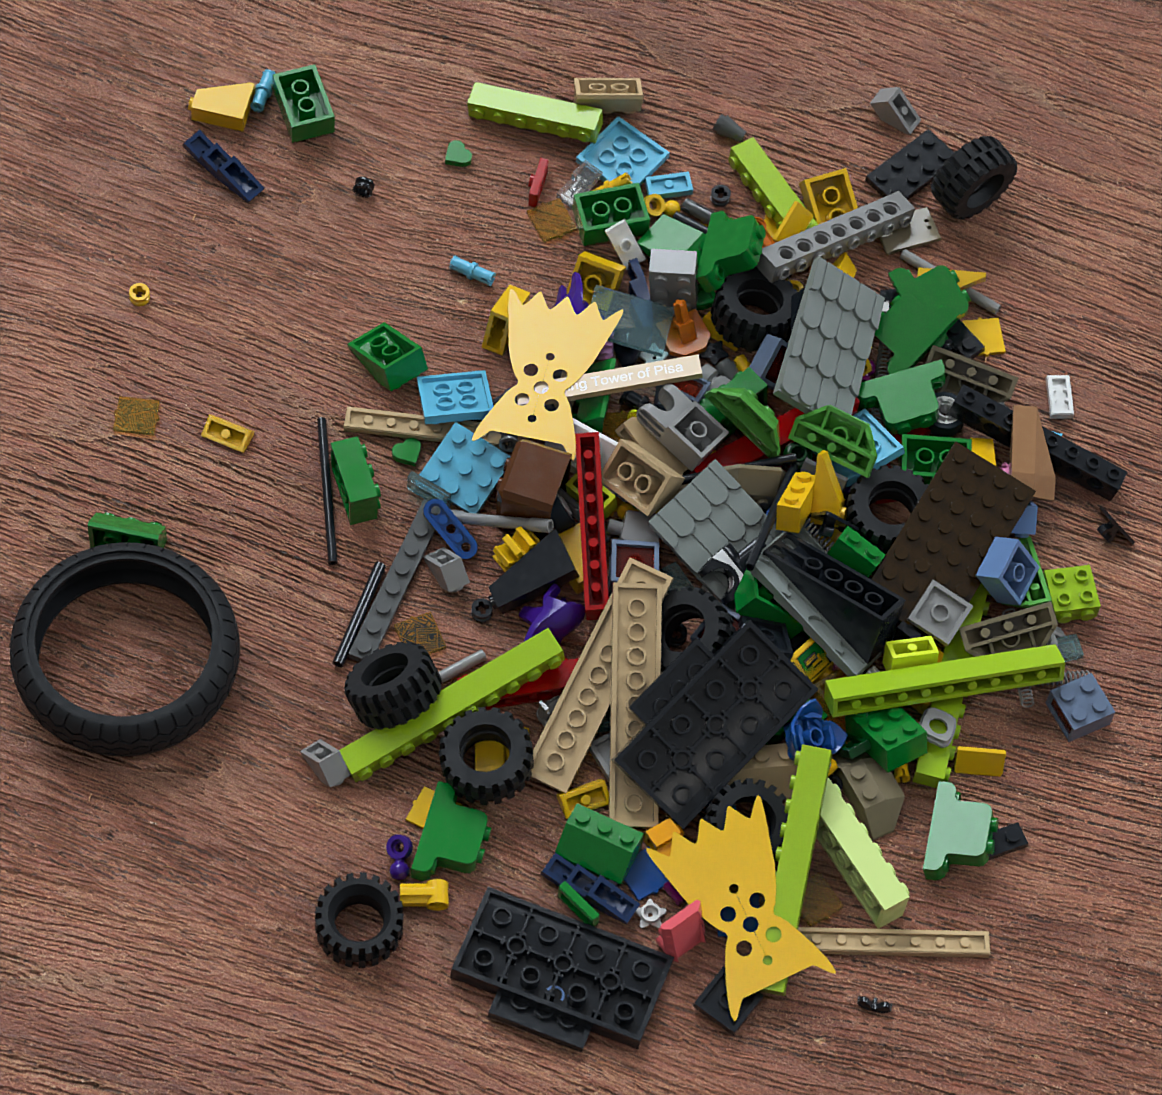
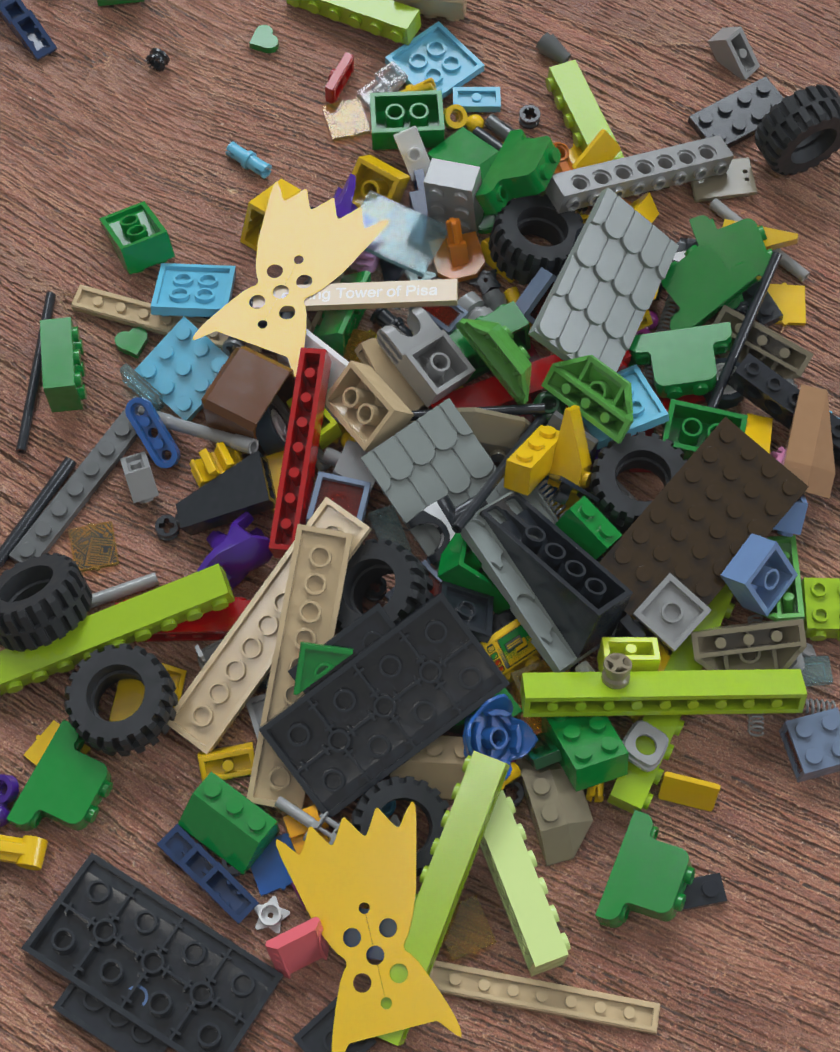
camera: 15 degrees right, 5 degrees up
green tile [557,881,599,927] -> none
yellow slope [799,168,858,225] -> none
none -> light grey piece [274,796,341,845]
none -> green tile [293,641,353,695]
none -> dark tan wheel [601,653,632,689]
none -> black piece [707,252,782,409]

